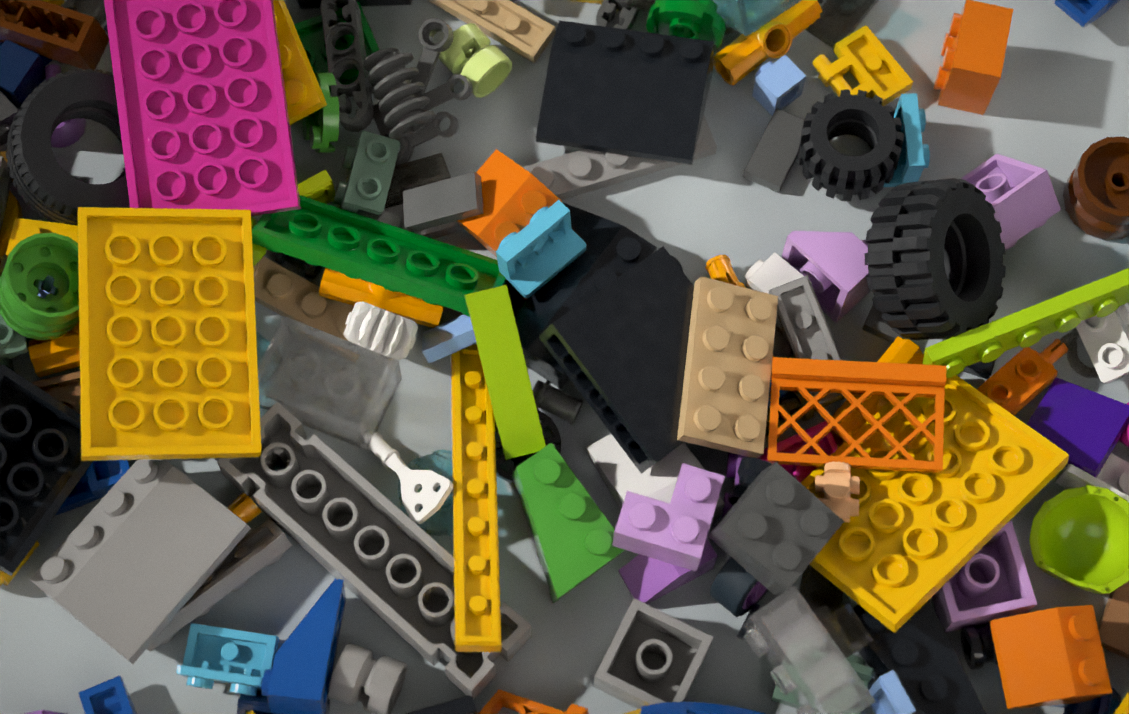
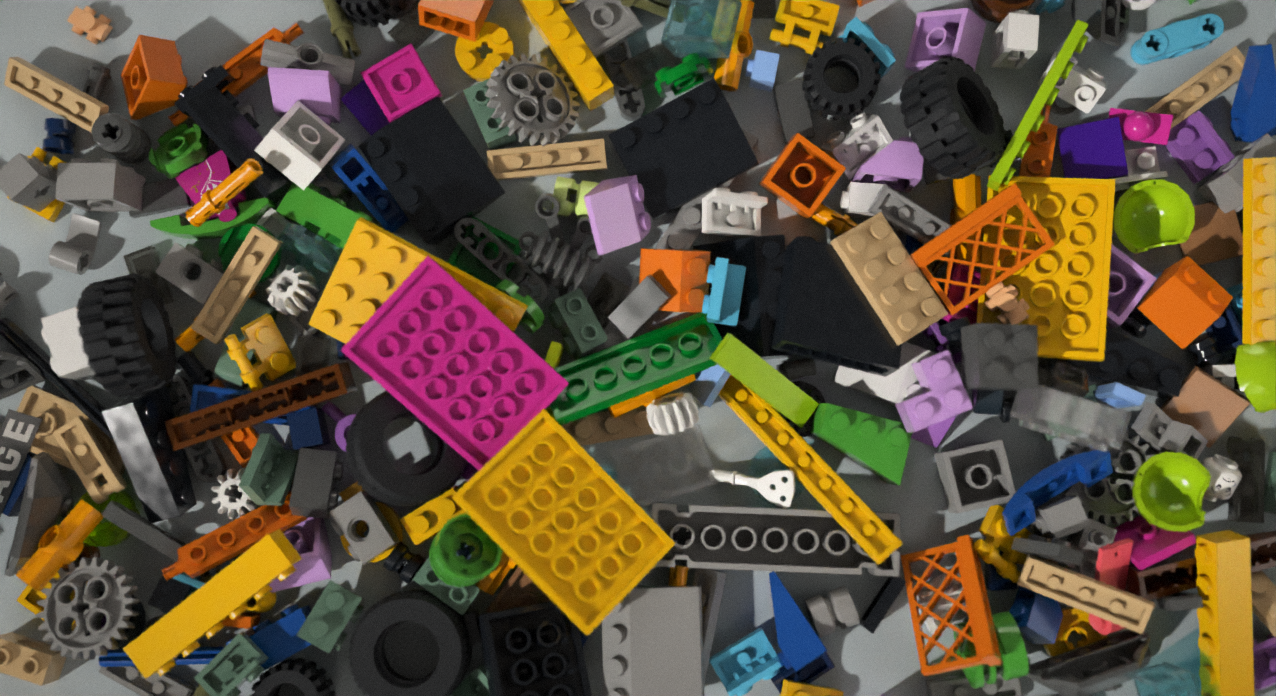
camera: 35 degrees left, 15 degrees up
none -> lavender slope [584,175,651,255]
none -> white bracket [702,187,768,238]
none -> orange brick [758,133,846,219]
none -> white bracket [821,113,893,179]
none -> white brick [991,10,1039,70]

